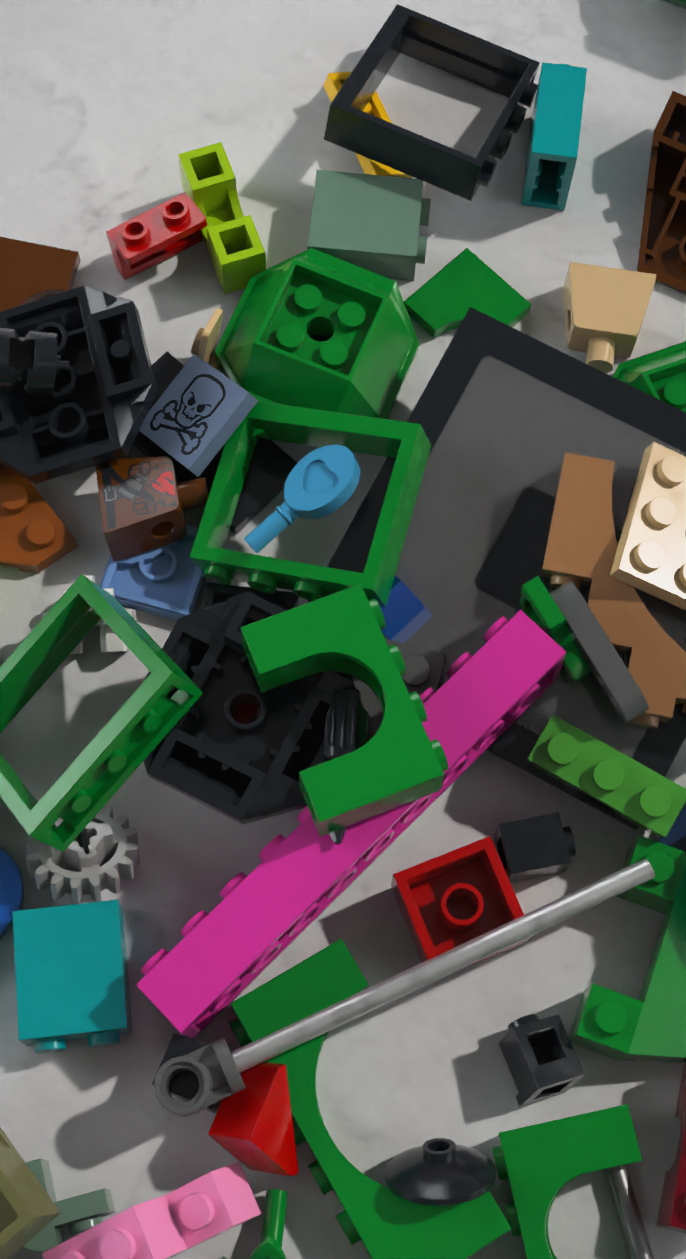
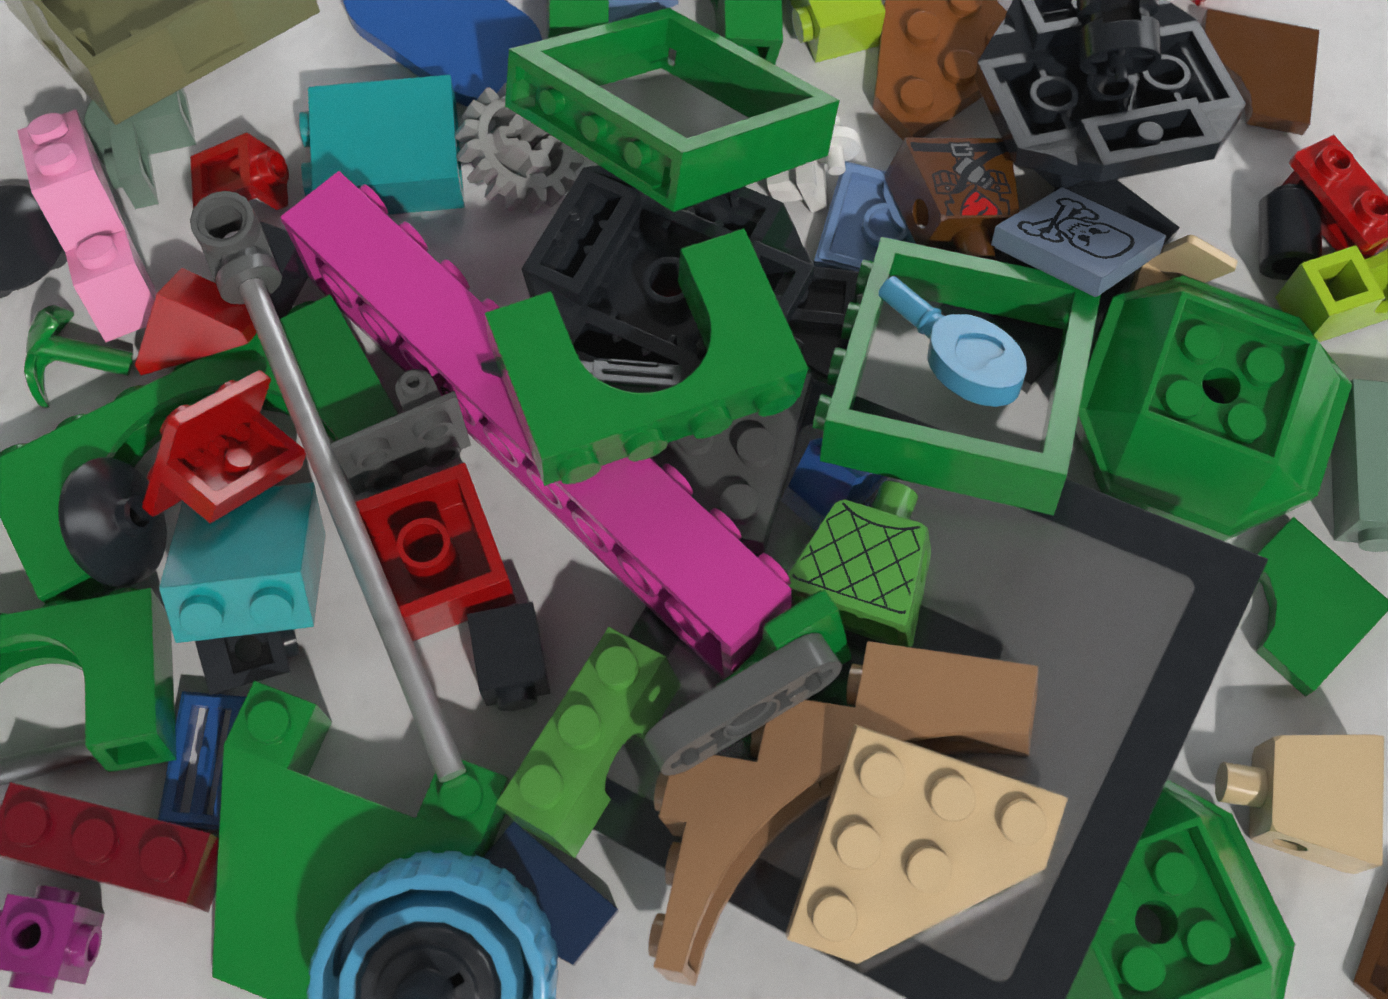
camera: 90 degrees right, 0 degrees up
none -> red bracket [142,370,306,524]
none -> blue tile [158,691,246,833]
none -> teal brick [159,482,326,643]
none -> red bracket [190,132,289,210]
none -> dark grey hinge [330,369,471,495]
none -> bright green torso [788,481,931,648]
none -> black brick [1258,184,1322,281]

